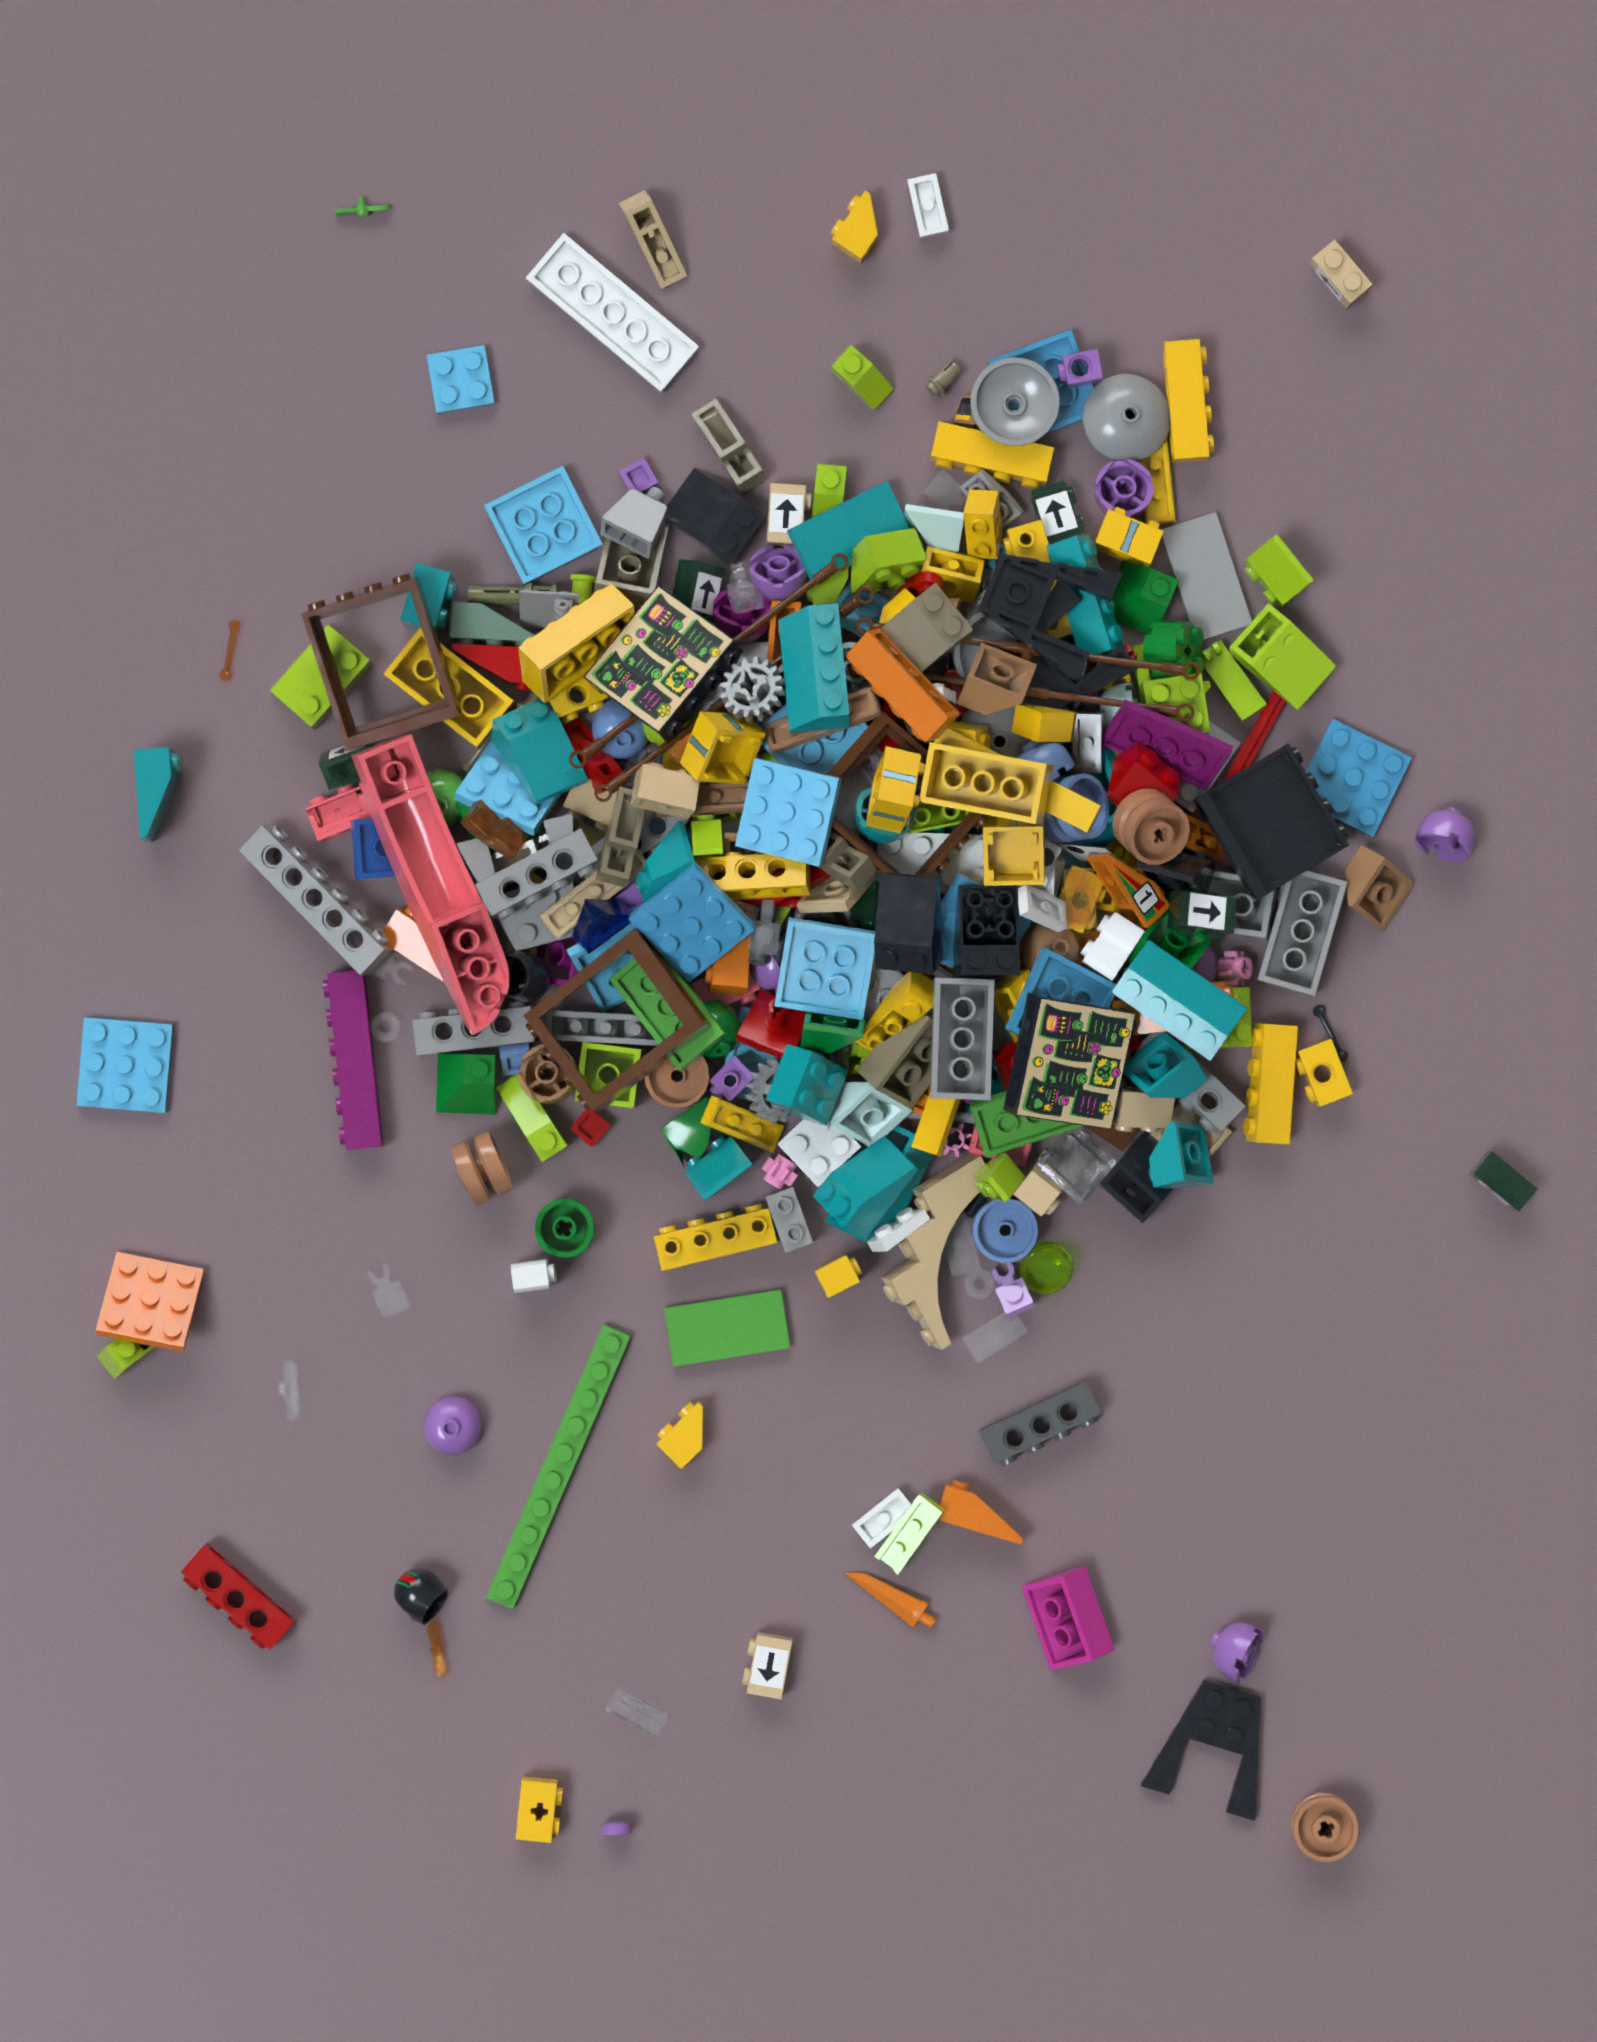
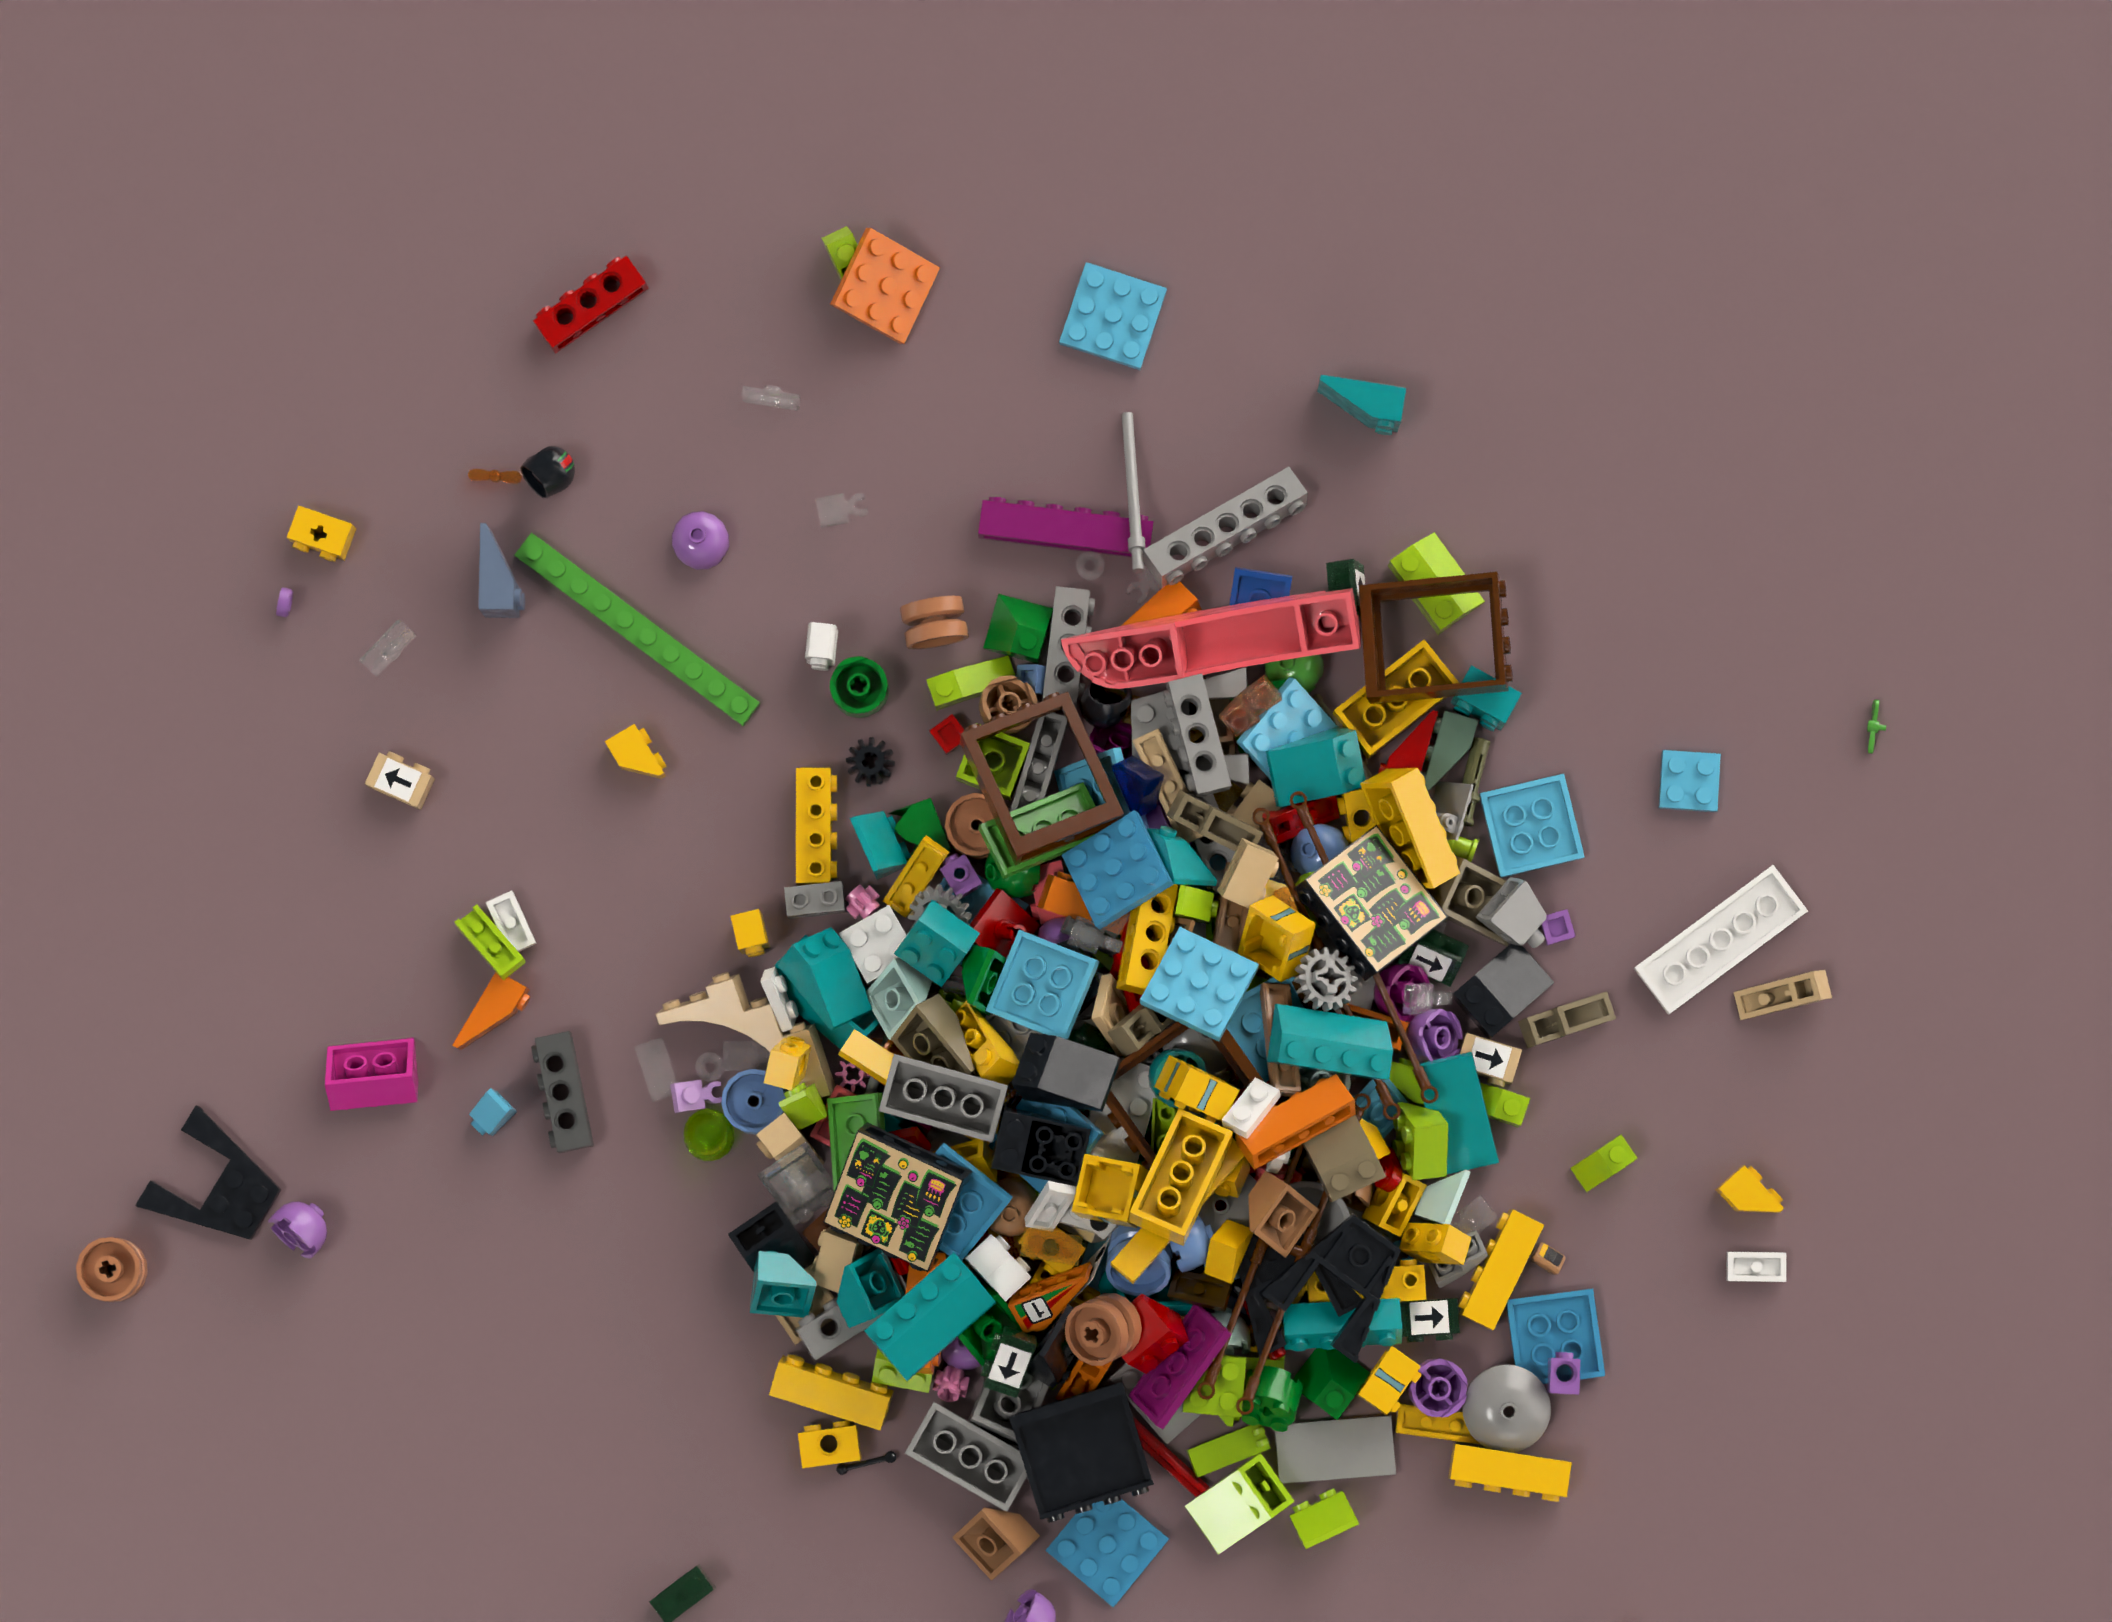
camera: 110 degrees right, 5 degrees down
clear orange hinge [219,620,240,681] -> none
coral hinge [305,784,372,843] -> none
bright green tile [664,1289,790,1367] -> none
orange bar [843,1572,937,1629] -> none
dark tan pin [925,360,962,398] -> none
light grey dish [970,357,1060,446] -> none
none -> medium azure slope [469,1088,517,1136]
none -> sand blue slope [479,523,525,618]
none -> yellow brick [763,1036,812,1091]
none -> black gear [846,737,895,787]
none -> light grey bar [1122,412,1146,573]
none -> white plate [1222,1077,1281,1139]

